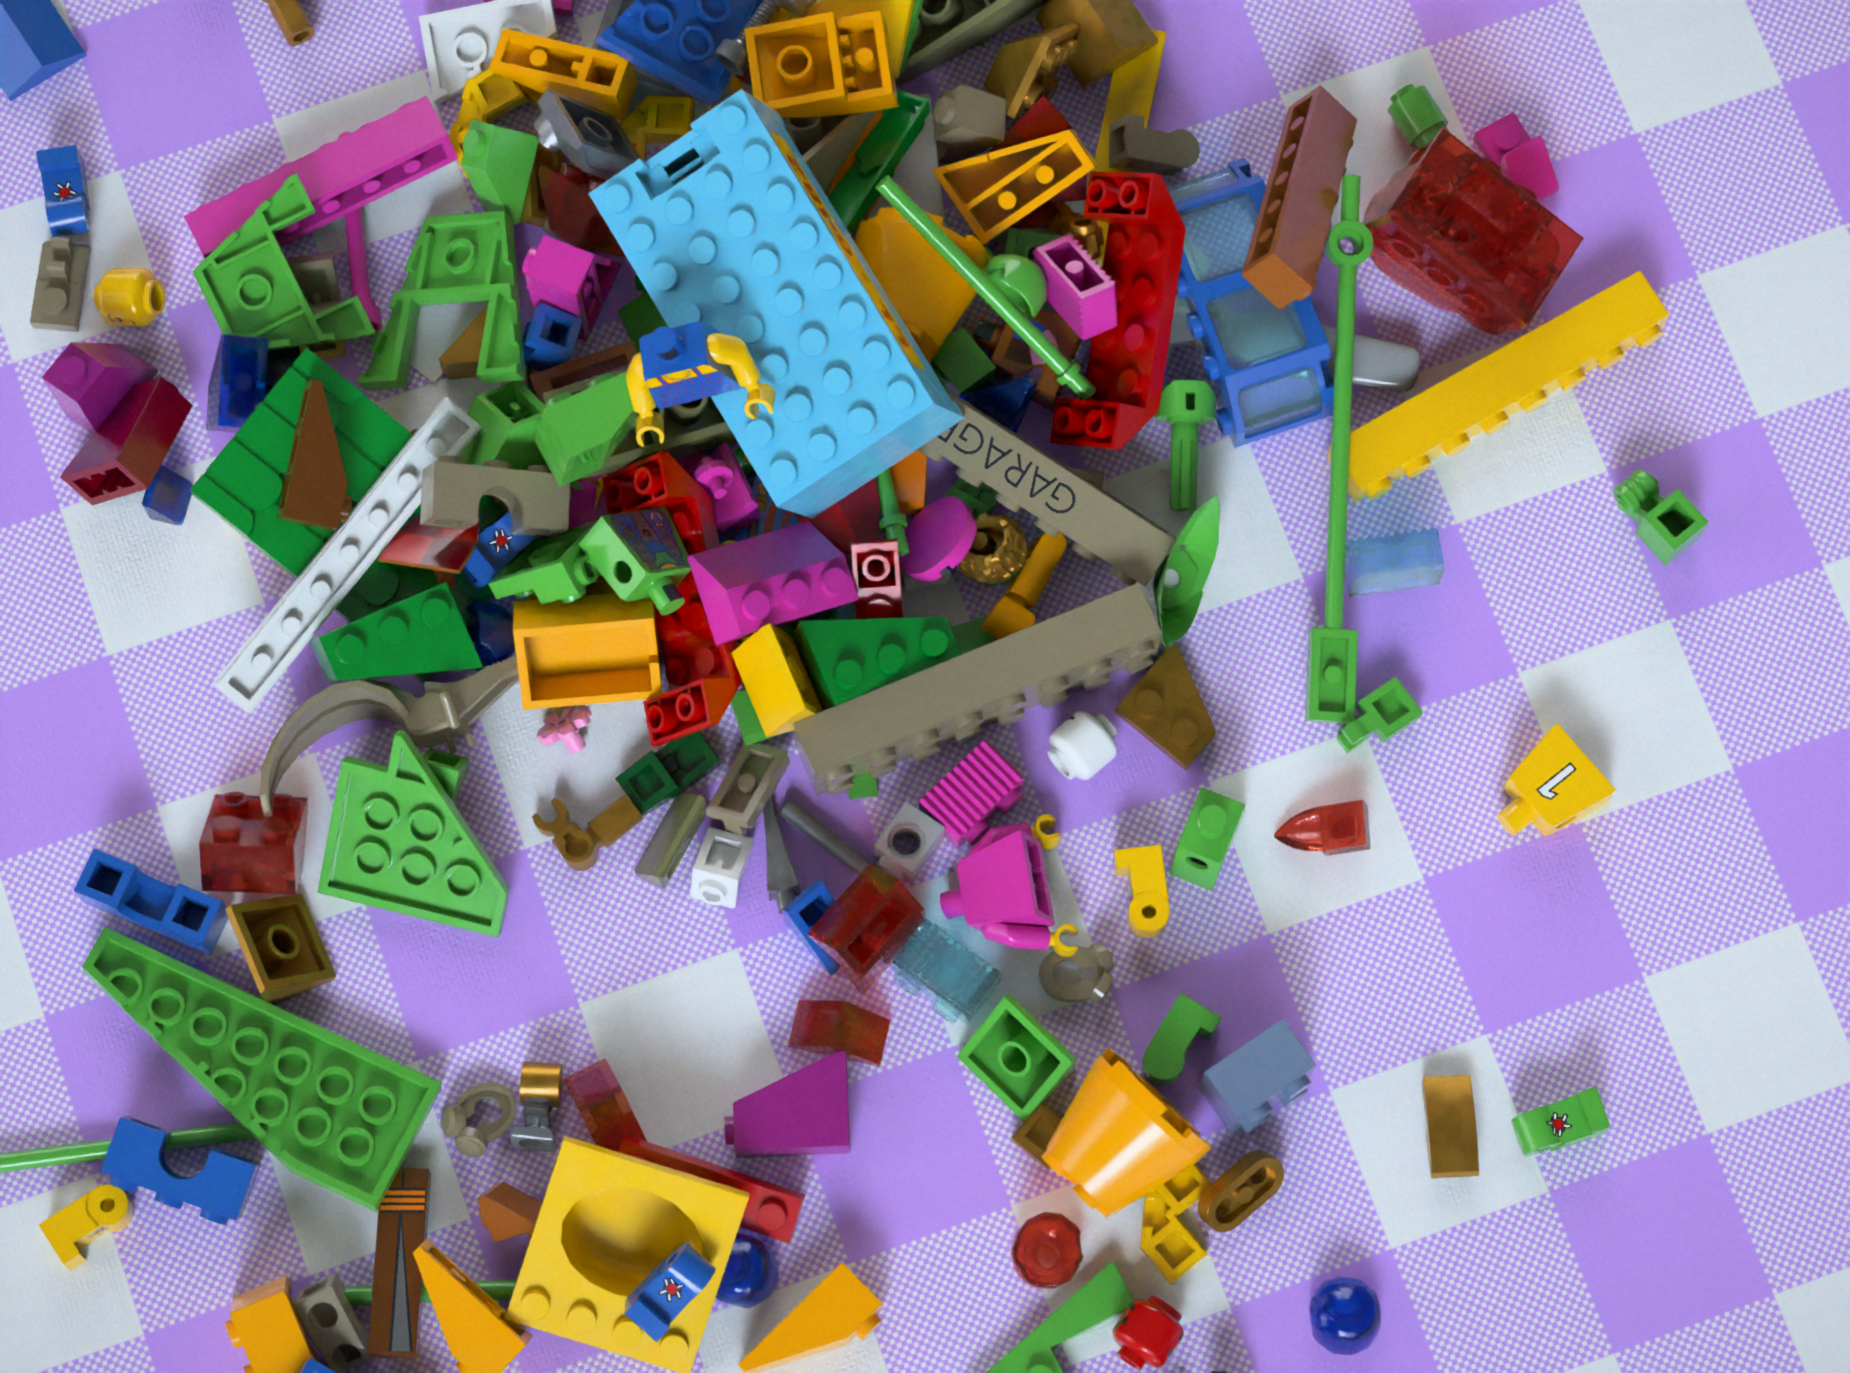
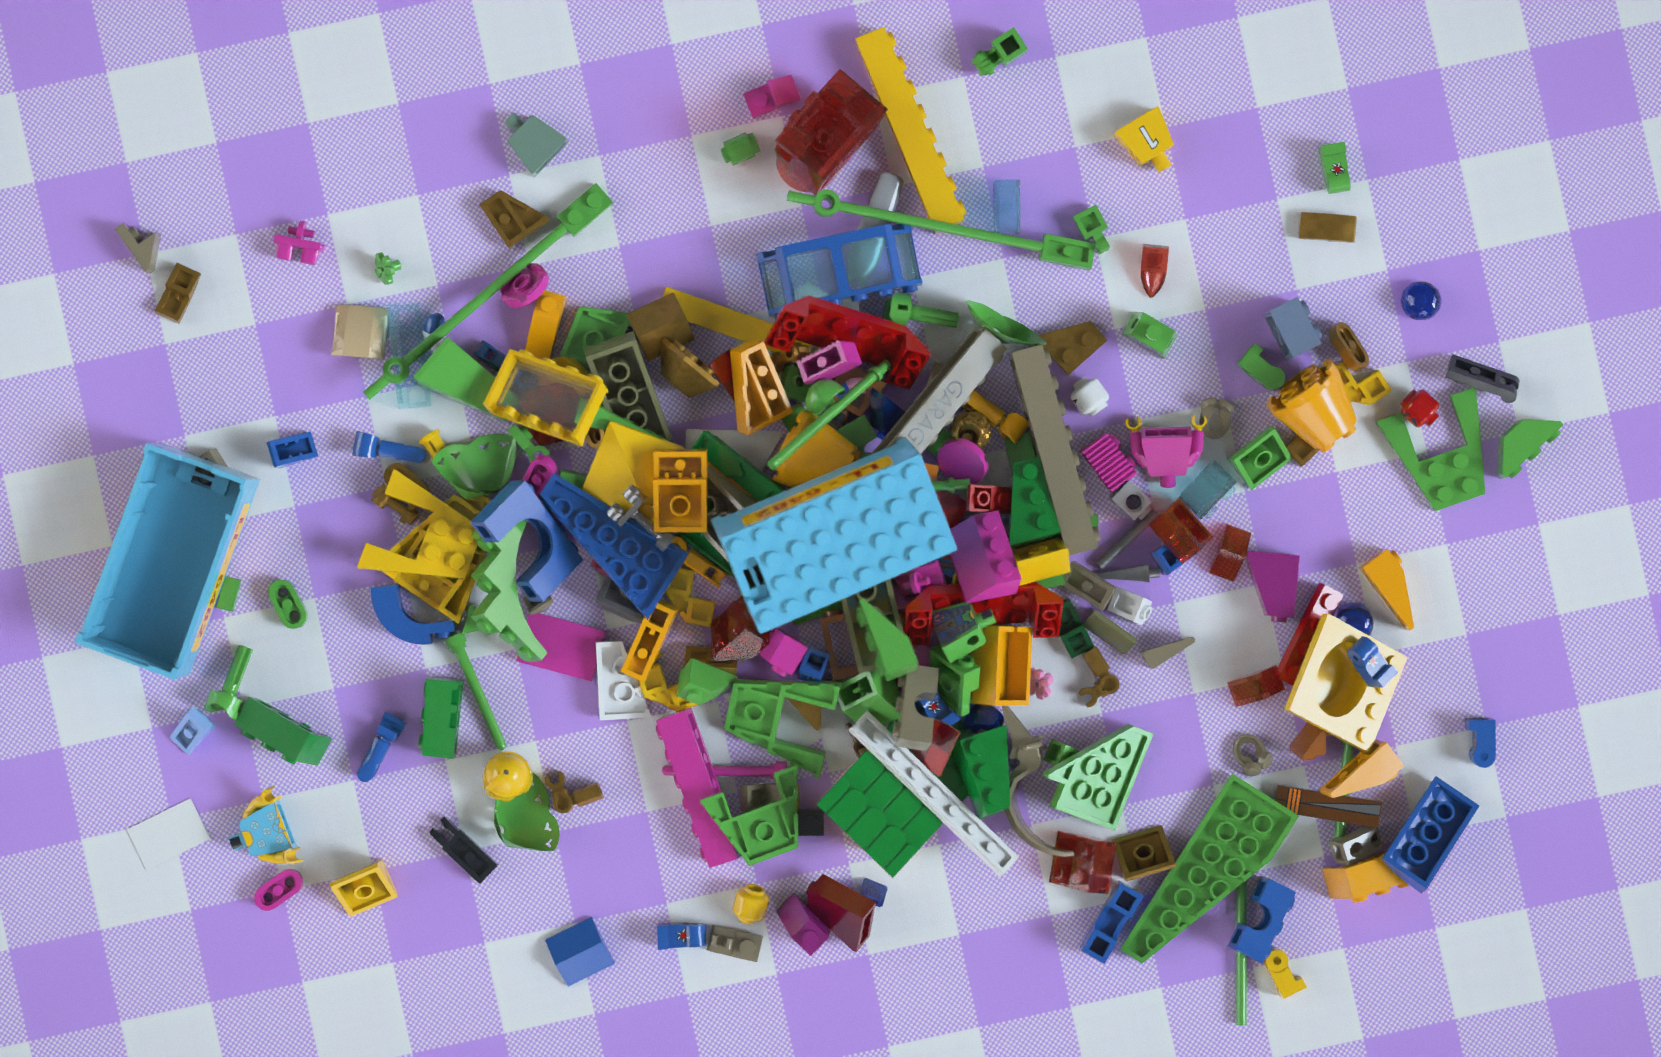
camera: 85 degrees left, 15 degrees up
clear blue slope [206,334,268,433] -> none
reddish brown slope [276,379,352,531] -> none
leg [510,1061,563,1152] -> none
flat silver slope [534,88,640,180] -> none
torso [626,321,776,447] -> none
dark tan arch [933,84,1007,165] -> none
clear red hair [1010,1212,1084,1290] -> none
dark tan leg [1109,114,1200,176] -> none
yellow leg [1113,845,1170,938] -> none
dark orange brick [1241,85,1357,310] -> none
none -> dark tan slope [1139,637,1195,669]

